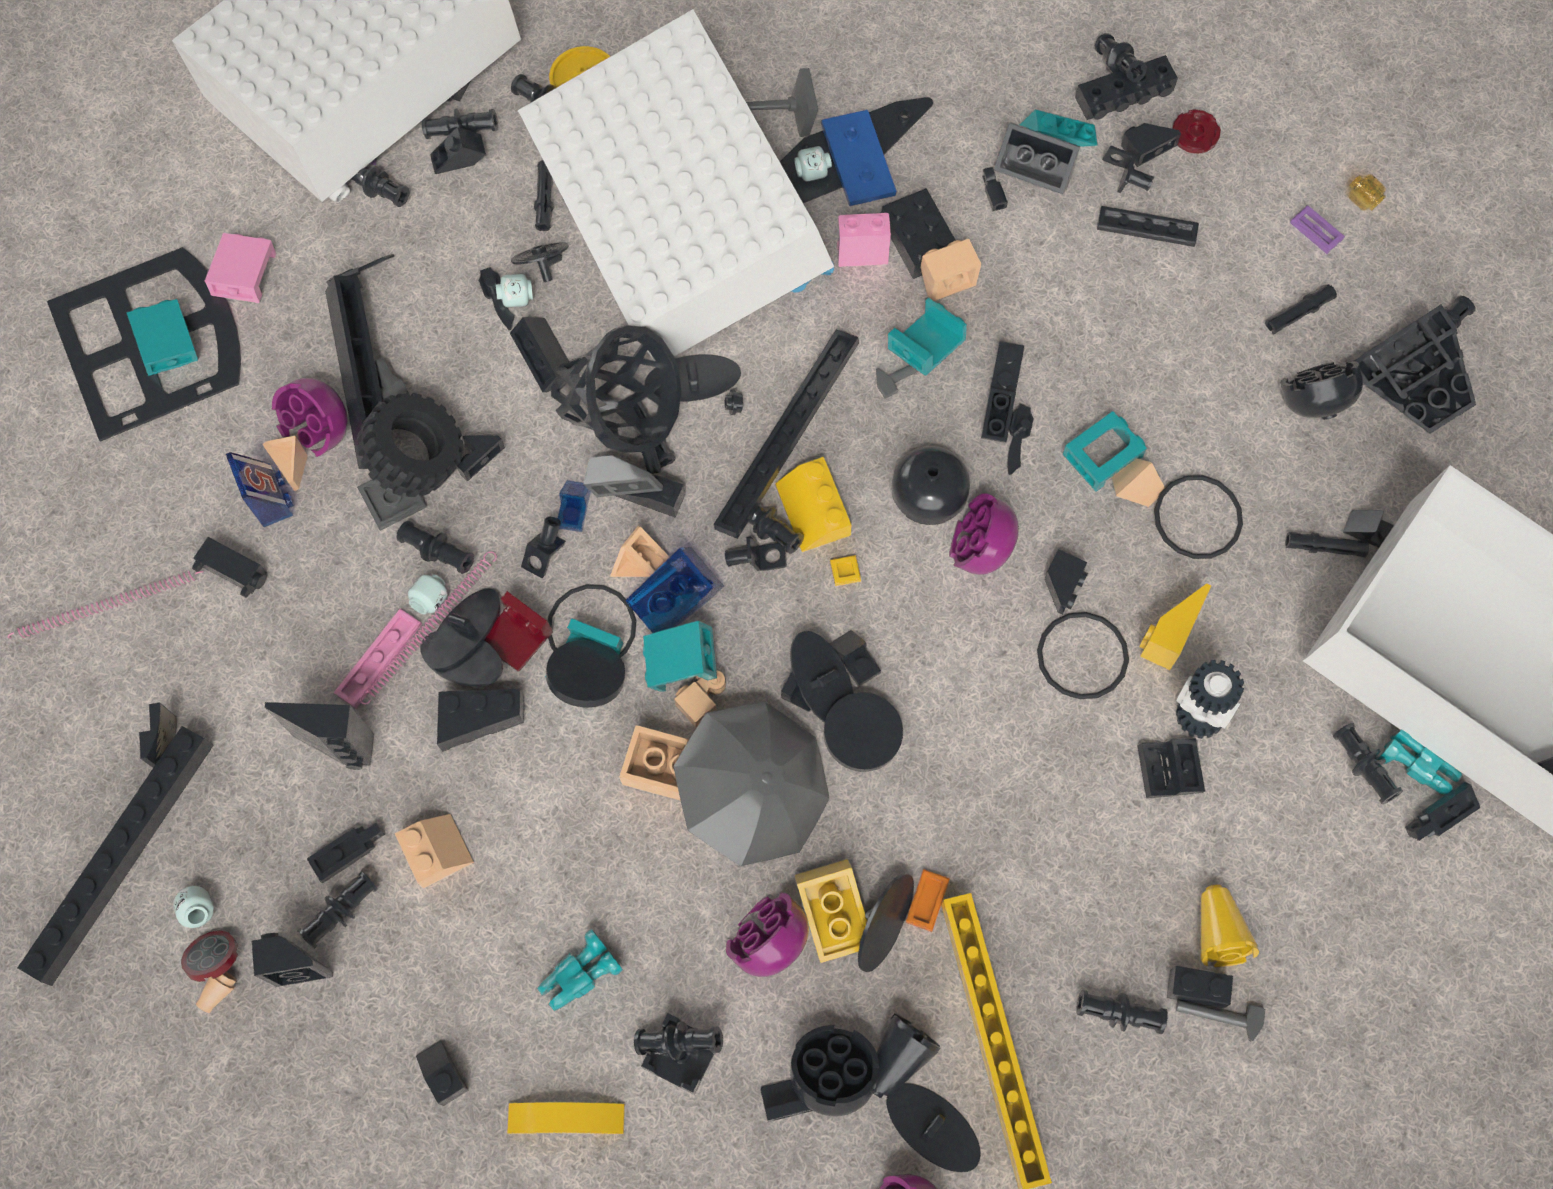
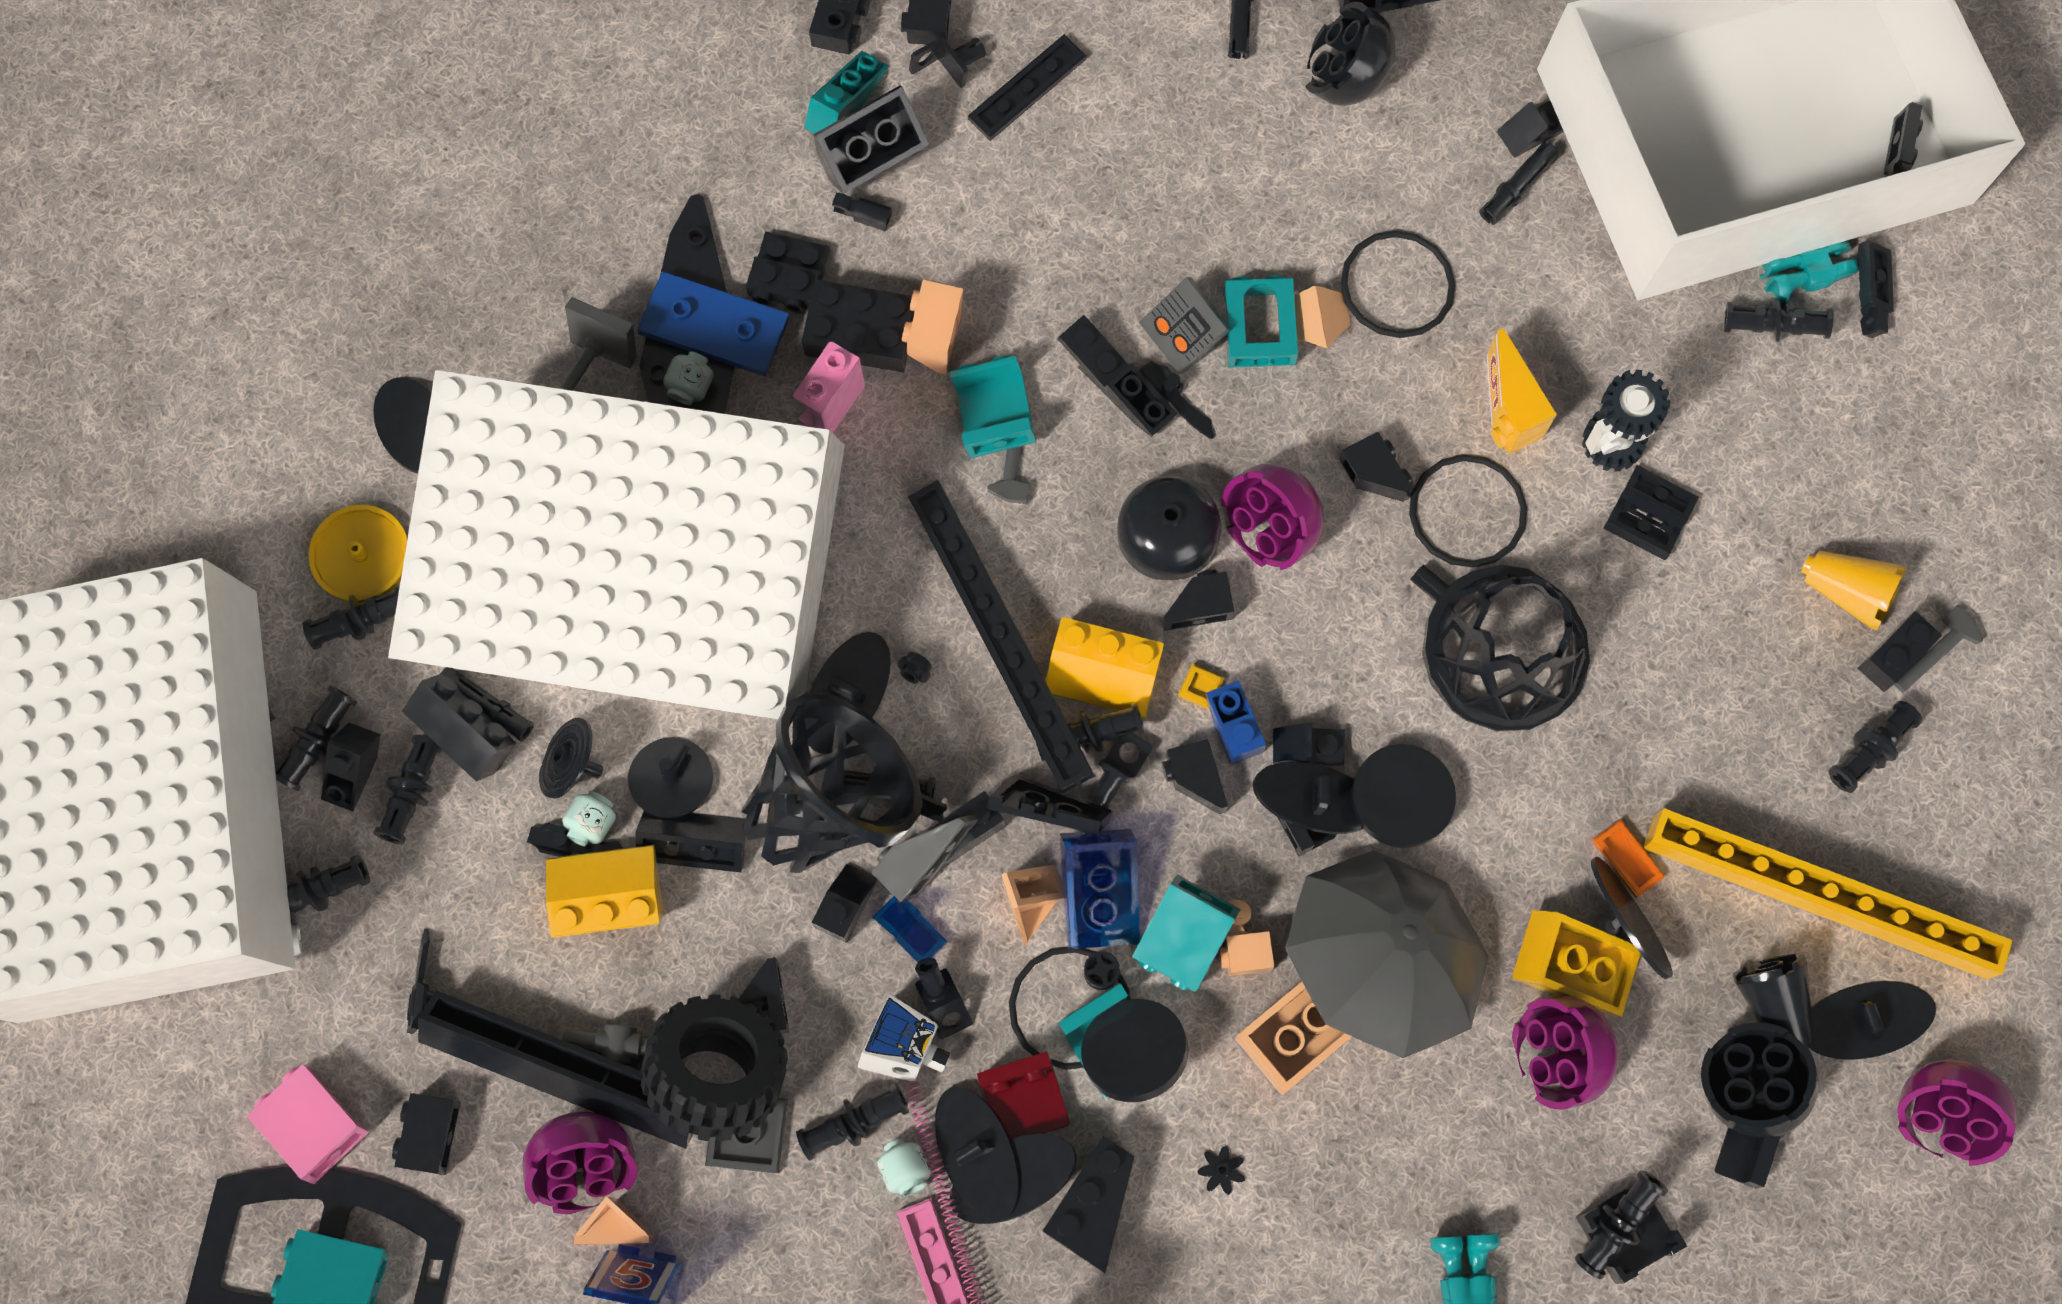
camera: 55 degrees left, 5 degrees up
none -> black piece [373,735,442,845]
none -> black brick [392,1093,461,1175]
none -> black brick [402,674,516,781]
none -> yellow slope [546,845,664,938]
none -> black shield [628,737,713,818]
none -> black plate [746,231,830,312]
none -> black slope [811,864,878,943]
none -> torso [857,994,951,1082]
none -> black wing [987,774,1113,834]
none -> black wheel [1084,951,1120,991]
none -> dark grey tile [1139,277,1231,374]
none -> black slope [1161,739,1228,814]
none -> black slope [1163,569,1235,631]
none -> black plant [1197,1146,1245,1195]
none -> blue slope [1206,680,1266,765]
none -> black piece [1410,564,1590,732]

